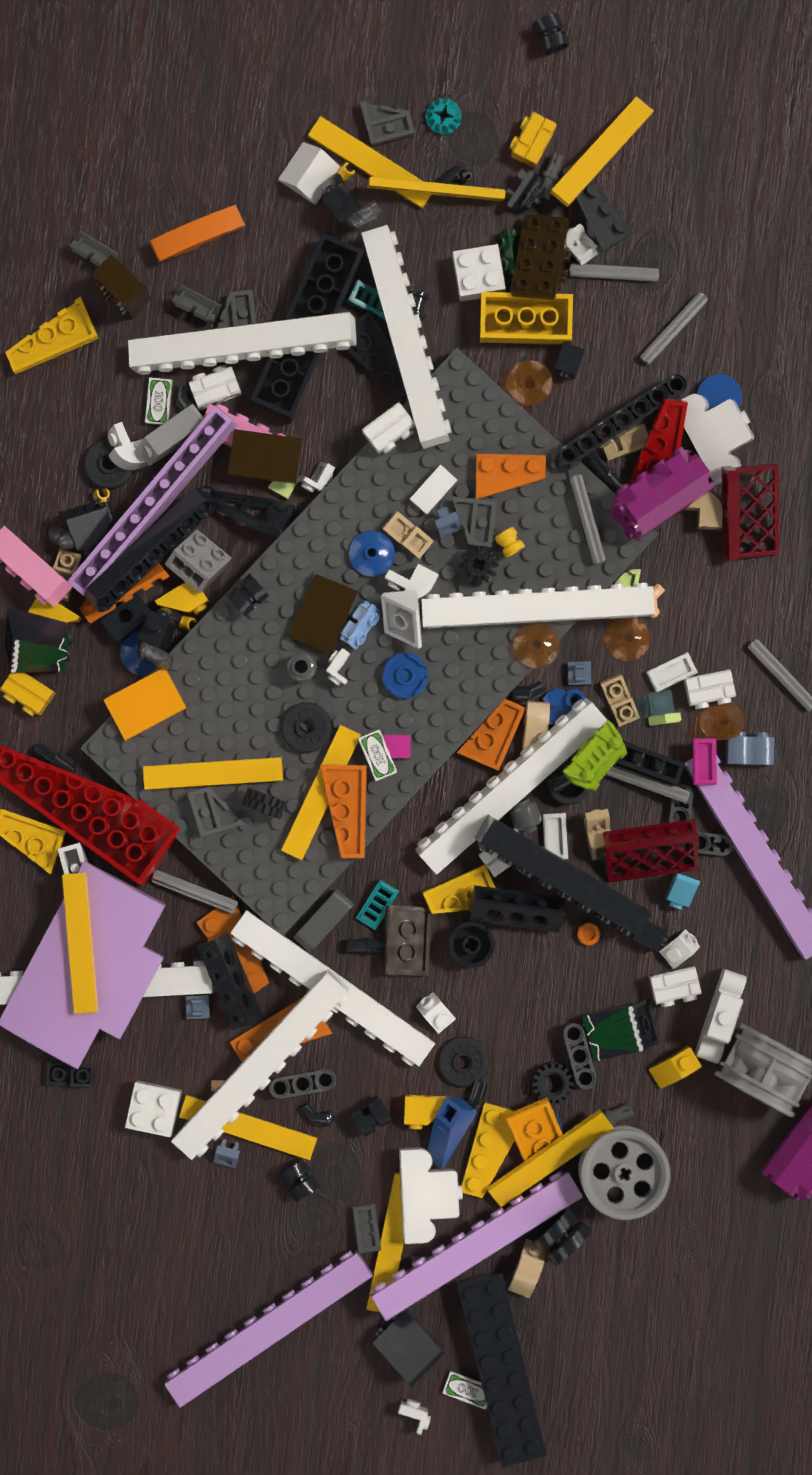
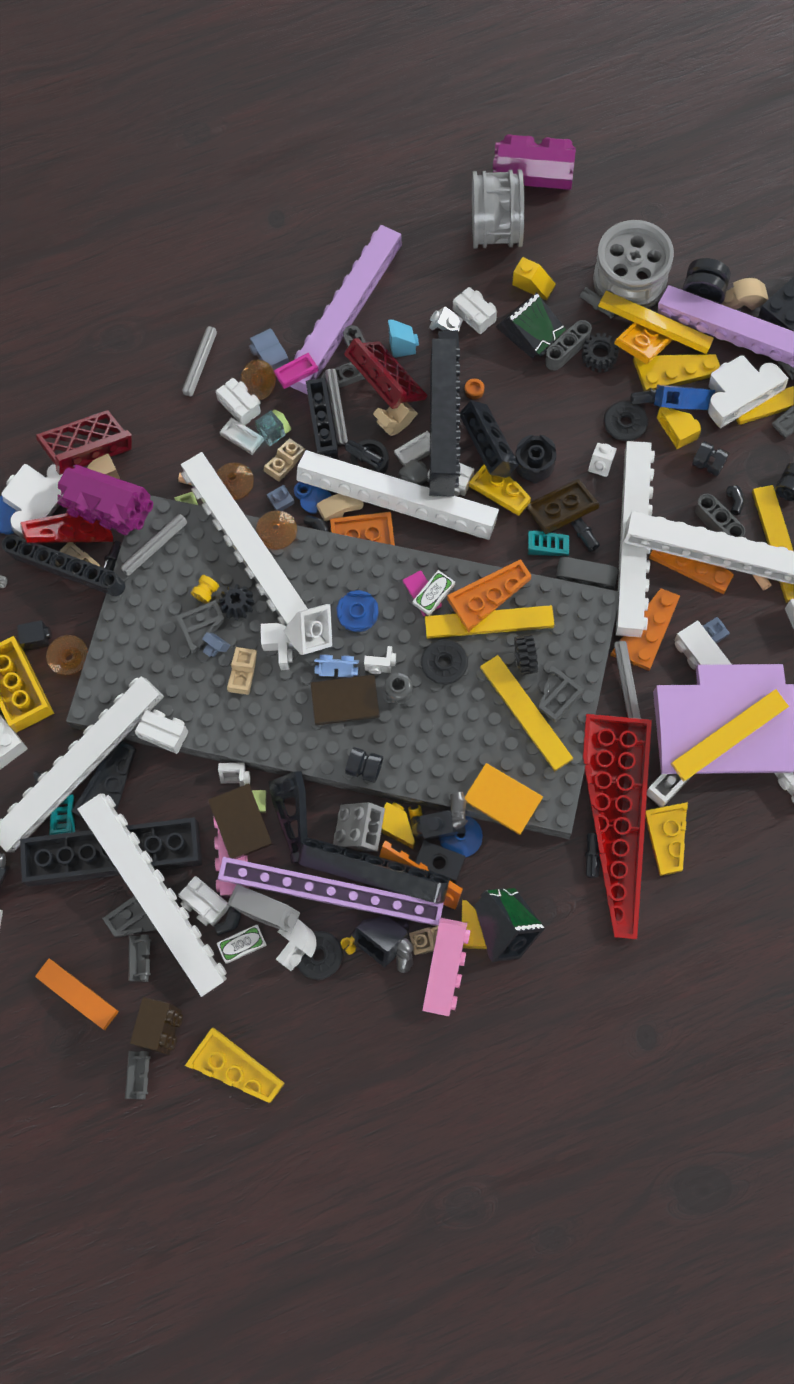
camera: 115 degrees left, 15 degrees down
yellow brick [0,673,55,716] -> none
black brick [197,931,263,1030] -> none
blue dish [349,531,395,577] -> none
white tile [410,465,458,515] -> none
orange wing [476,454,546,499] -> none
lime piece [563,720,627,791] -> none
white brick [694,968,747,1064] -> none

